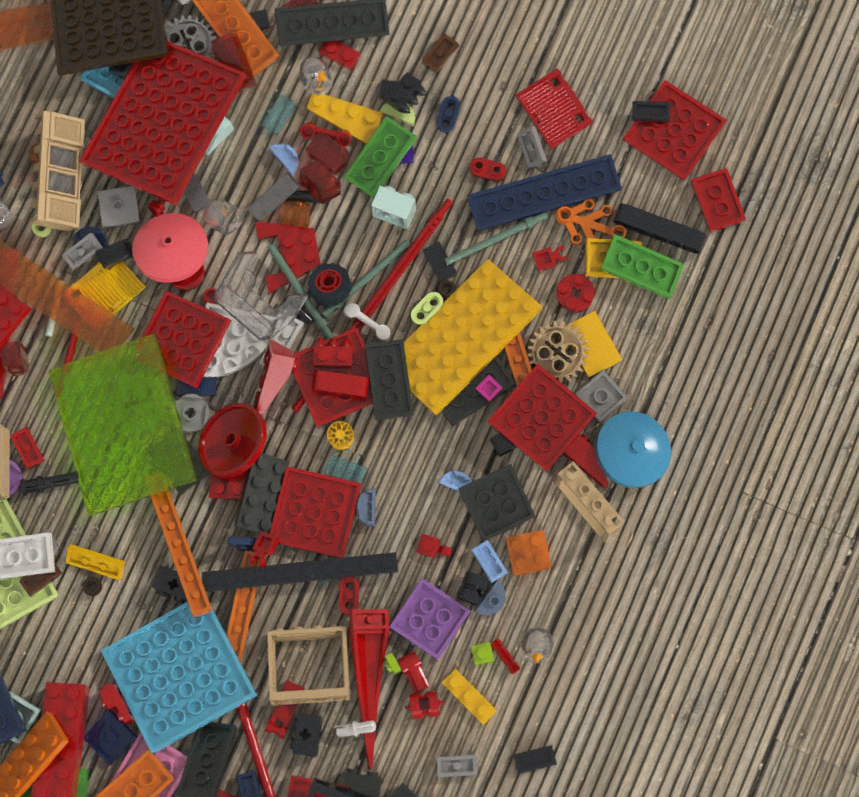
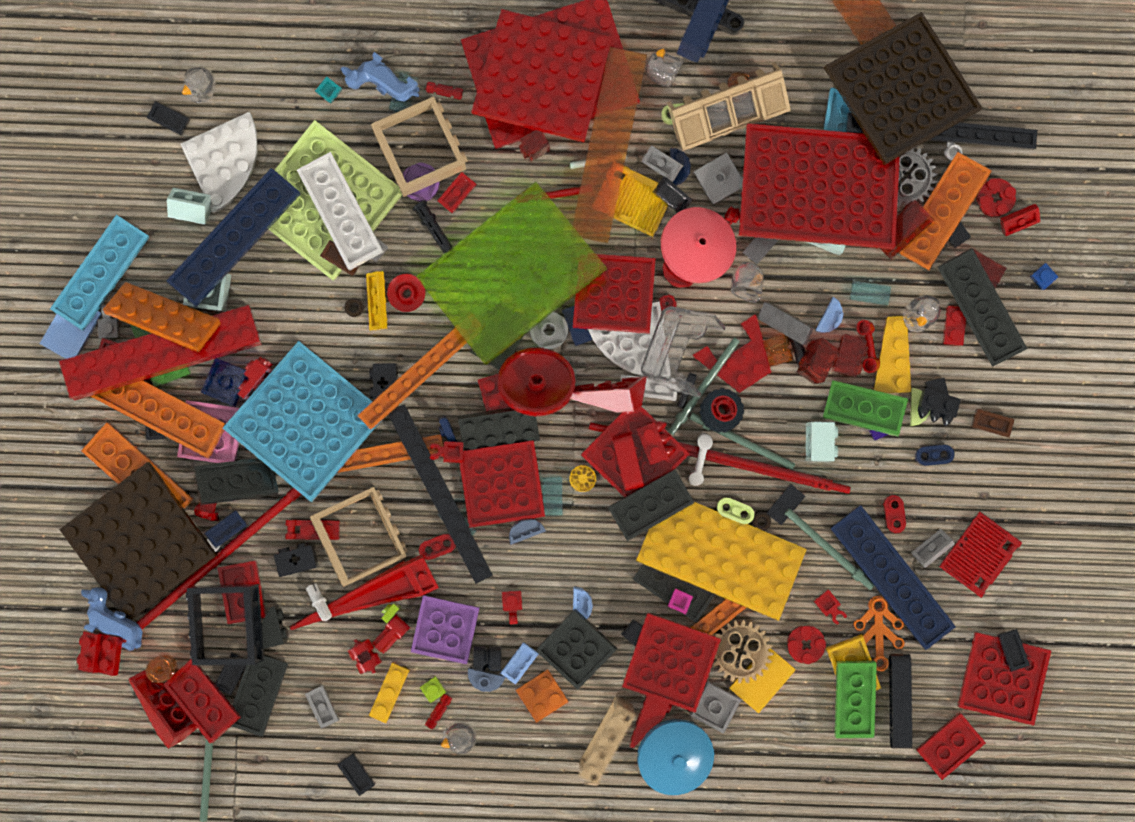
camera: 65 degrees right, 10 degrees up
none -> red dish [387,274,426,312]

